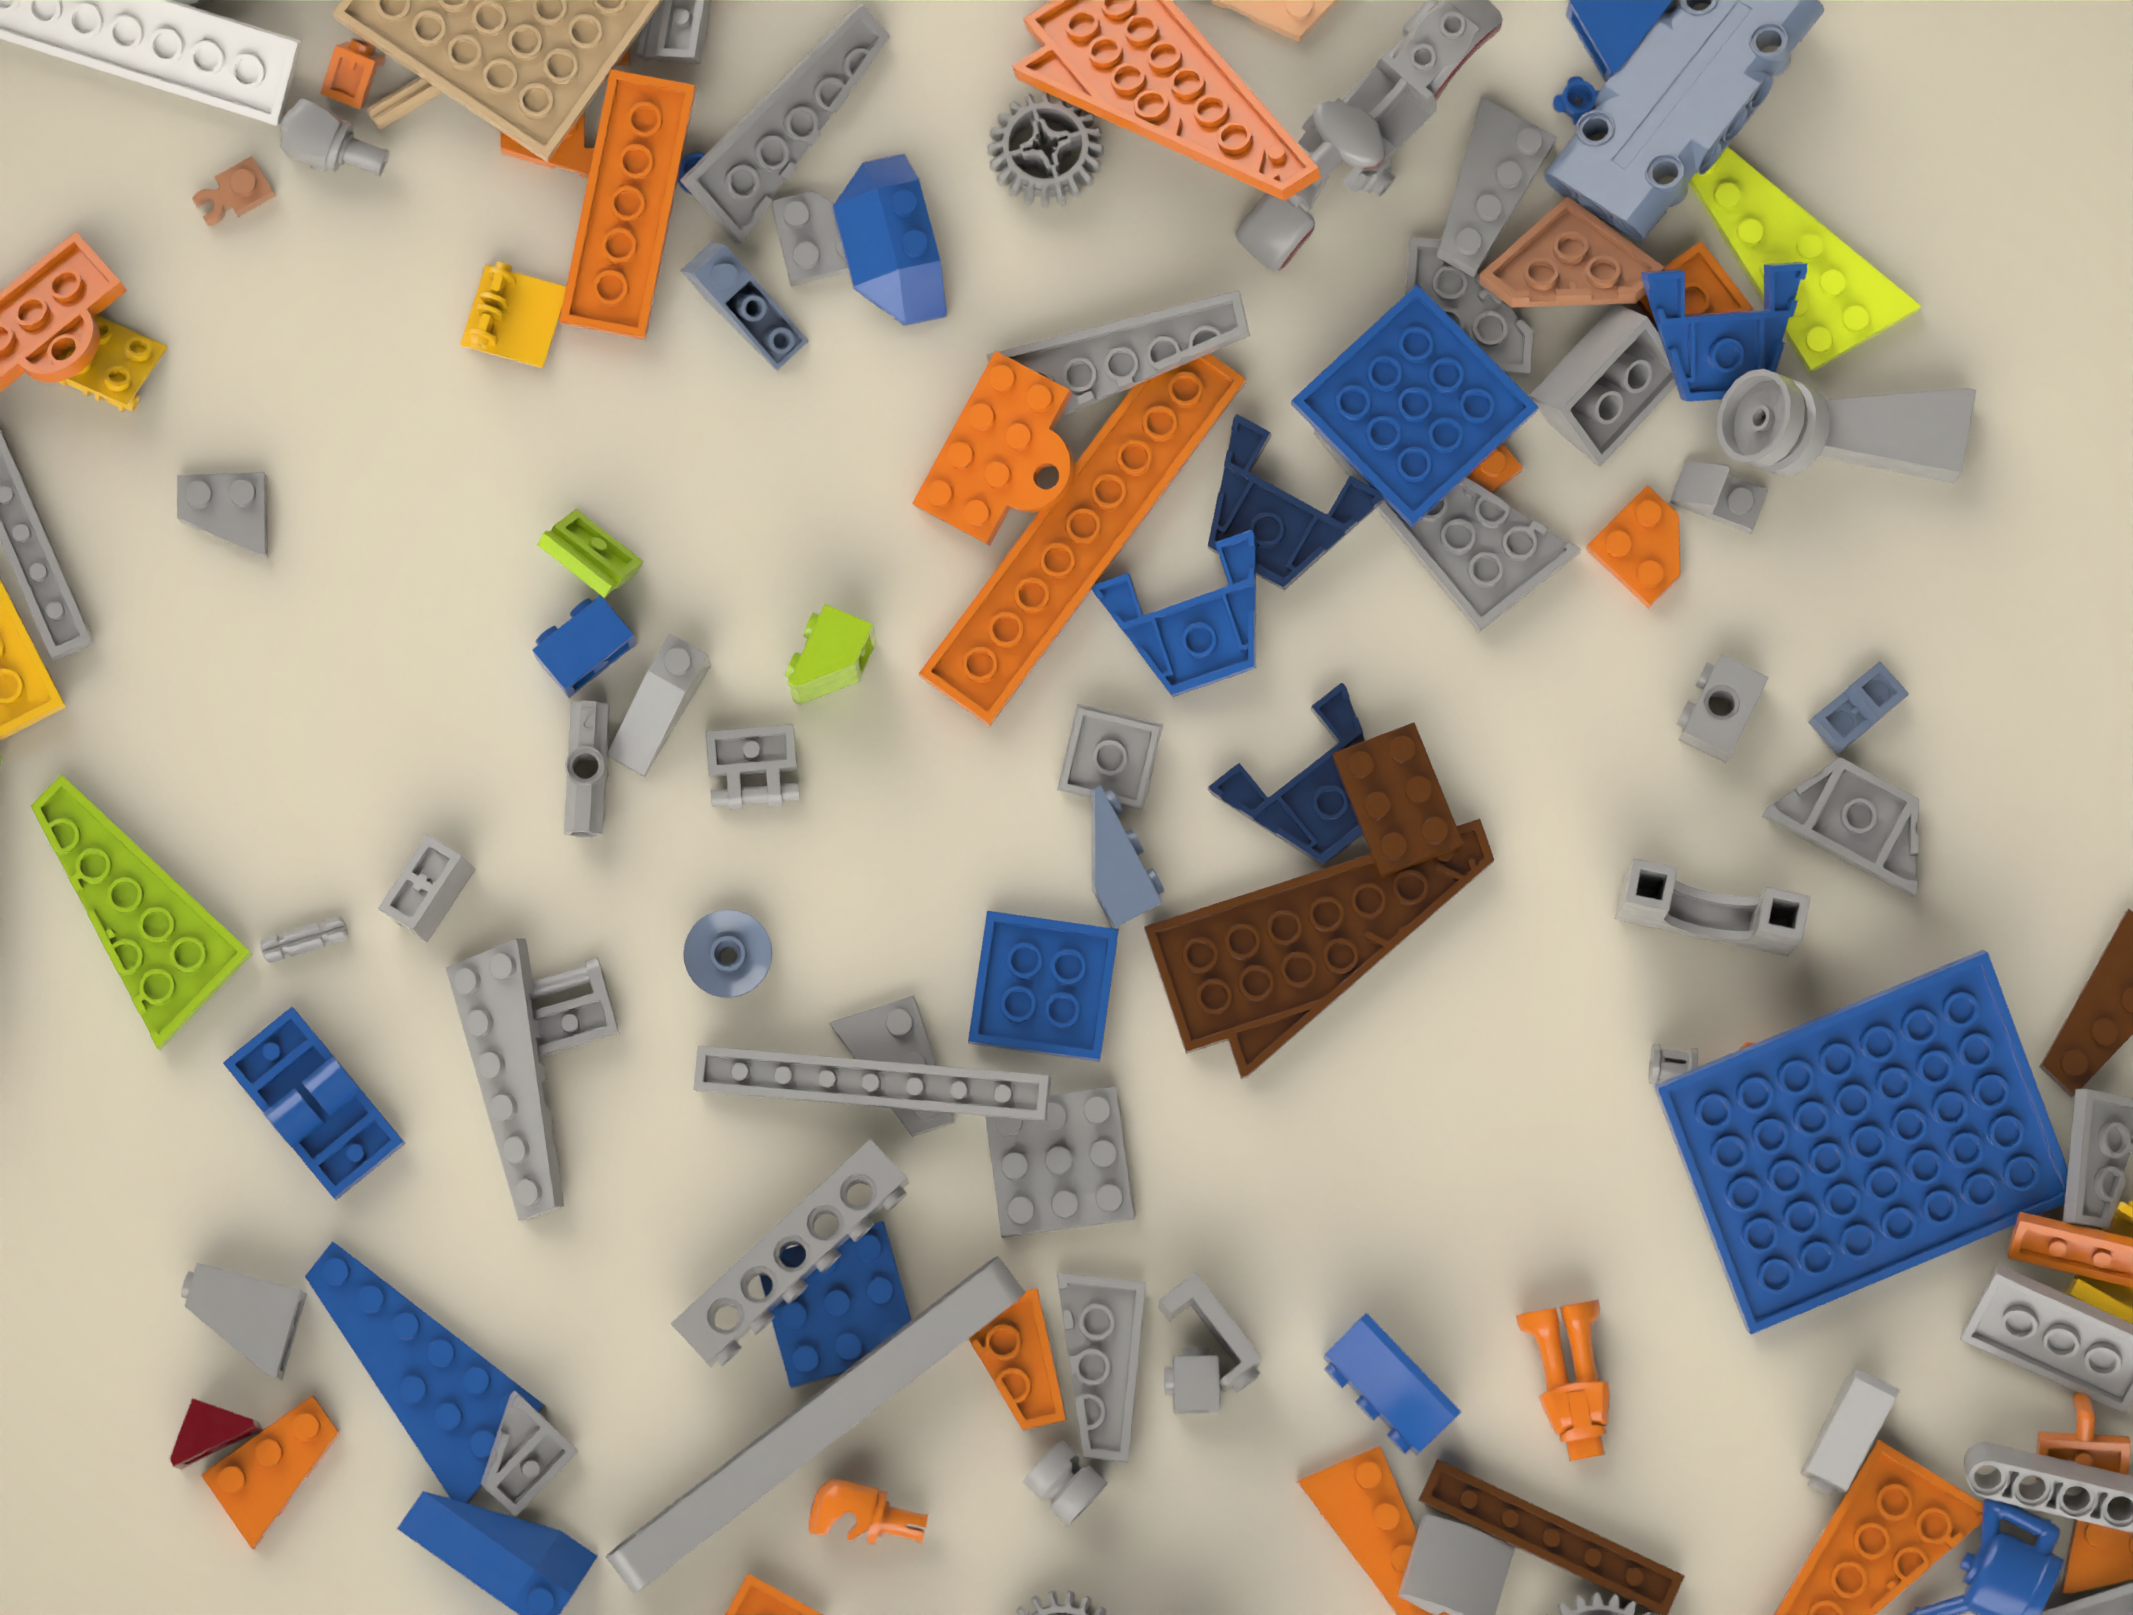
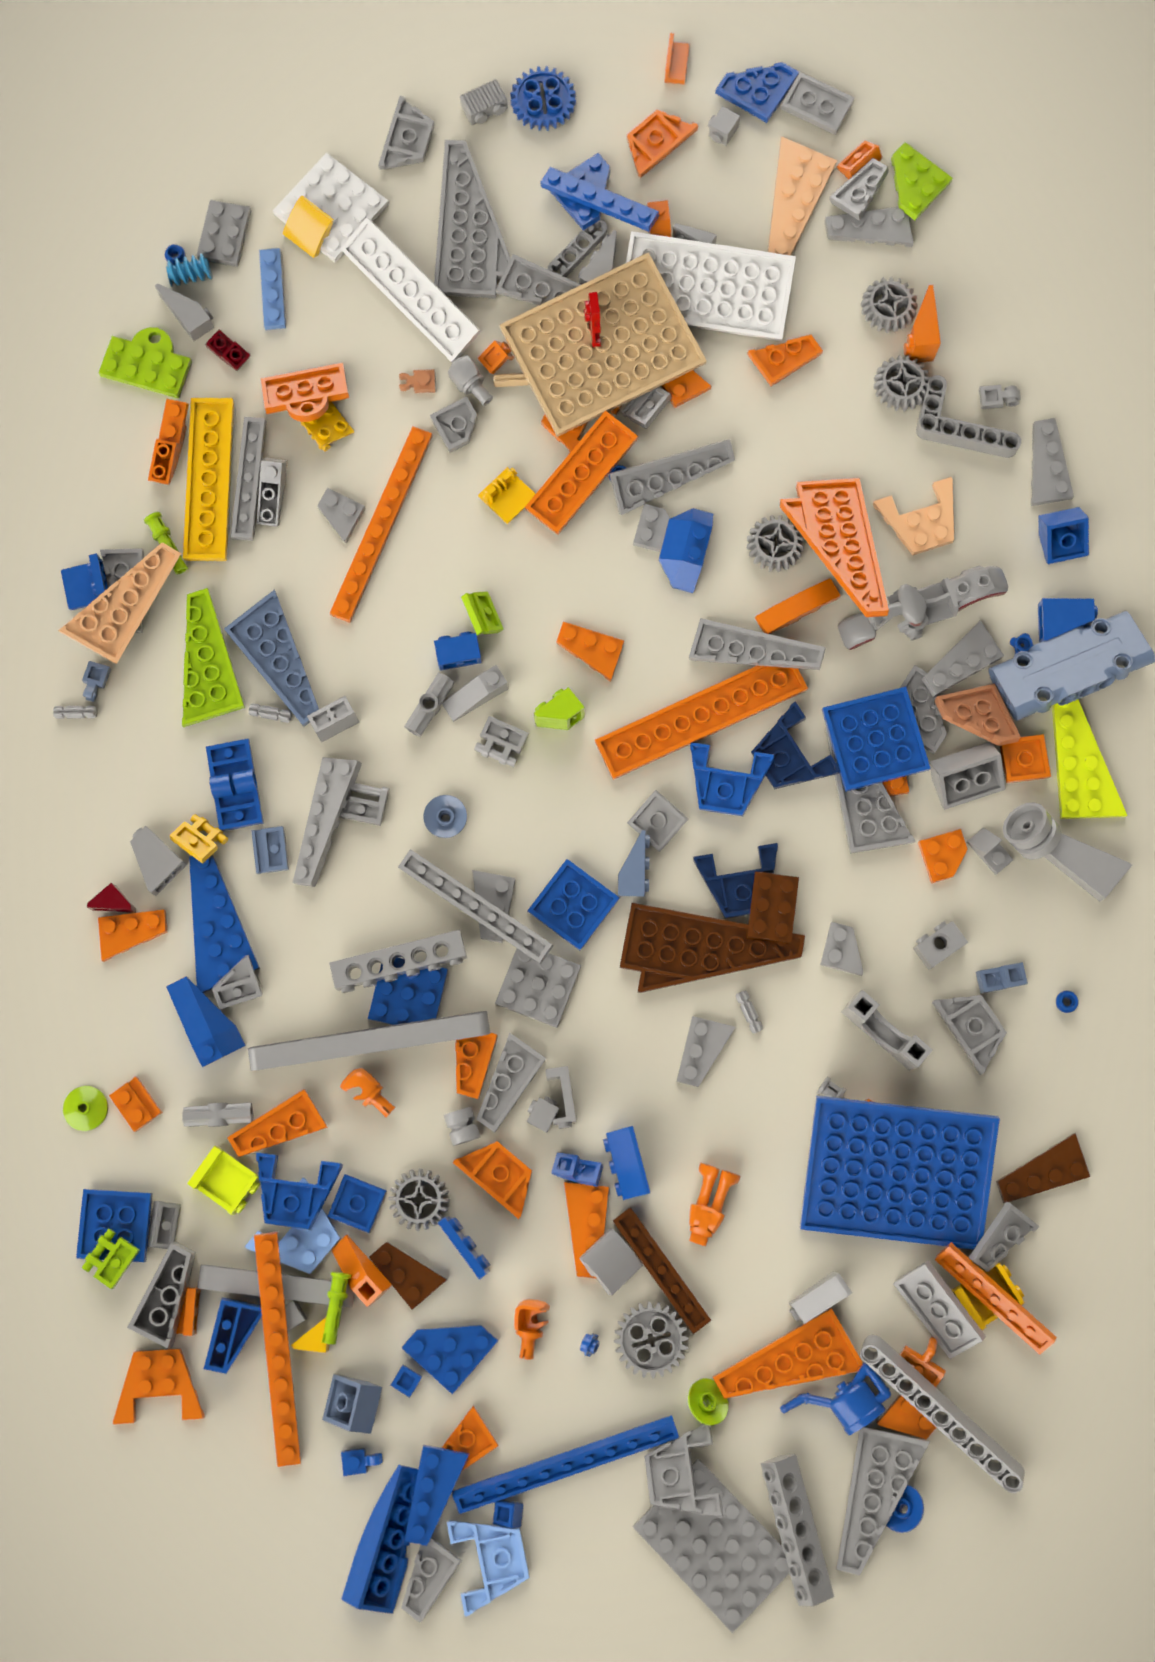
camera: 30 degrees right, 0 degrees up
sand blue slope [680,241,808,370] -> none
orange plate [912,351,1074,546] -> none
blue wing [1641,262,1807,402] -> none
none -> yellow plate [170,814,228,864]
none -> sand blue wing [224,589,319,727]
none -> sand blue plate [251,826,289,874]
none -> light grey slope [257,458,287,527]
none -> orange plate [330,426,432,623]
none -> light grey plate [430,396,477,453]
none -> orange wing [452,1141,532,1219]
none -> blue slope [551,1152,603,1187]
none -> orange wing [557,622,624,682]
none -> light grey wing [676,1016,735,1087]
none -> light grey axle [736,990,763,1033]
none -> orange slope [755,578,841,634]
none -> light grey wing [820,922,863,976]
none -> blue plate [1055,991,1078,1013]

